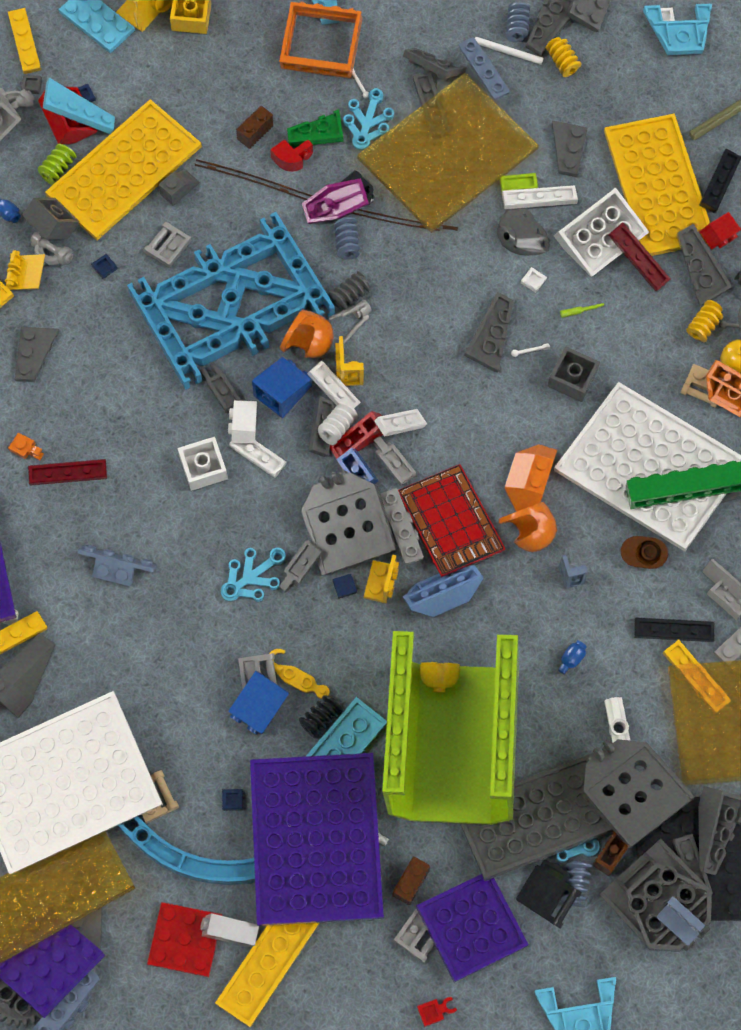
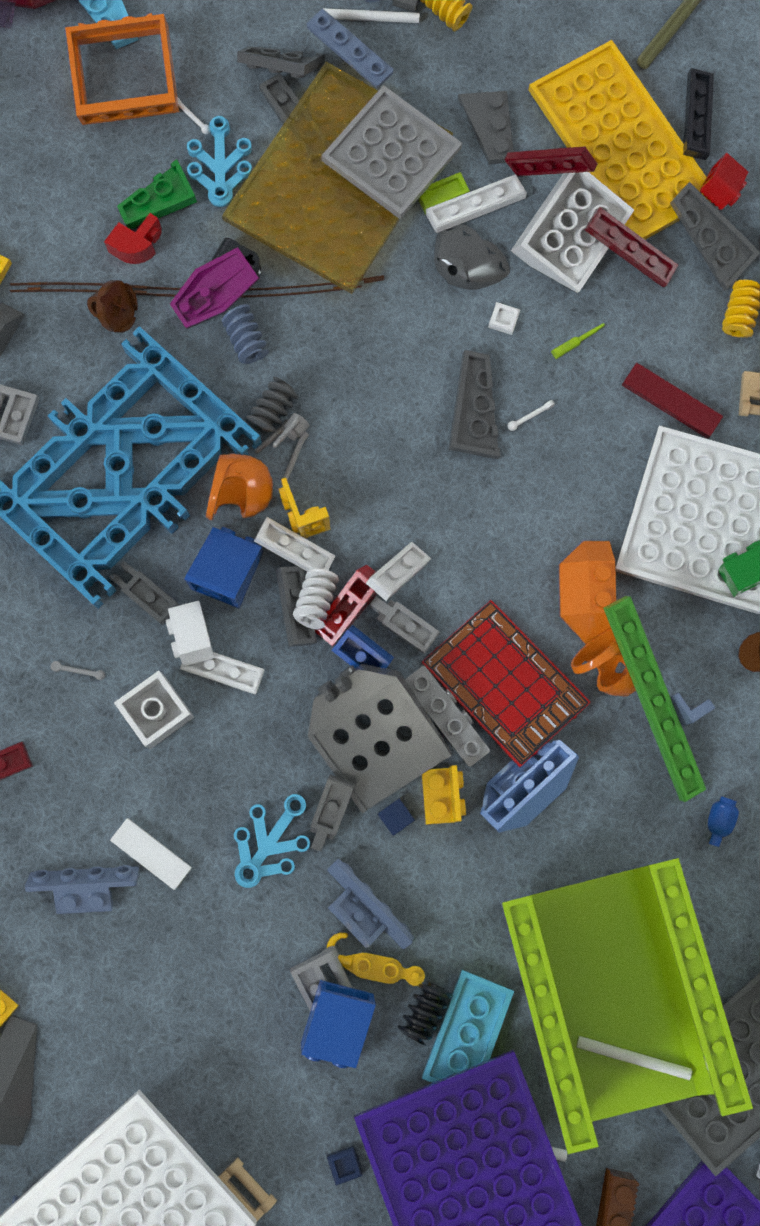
camera: 20 degrees left, 10 degrees up
reddish brown brick [236,106,273,149] -> none
yellow cylinder [420,662,460,692] -> none
dark grey brick [548,346,600,402] -> none
none -> light grey hinge [51,661,105,680]
none -> reddish brown tile [87,280,138,333]
none -> white tile [110,818,192,890]
none -> light grey plate [322,85,462,220]
none -> sand blue bracket [327,859,415,949]
none -> dark red tile [504,146,598,176]
none -> white bar [577,1036,692,1080]
none -> bright green tile [603,596,706,802]
none -> dark red tile [622,362,723,439]

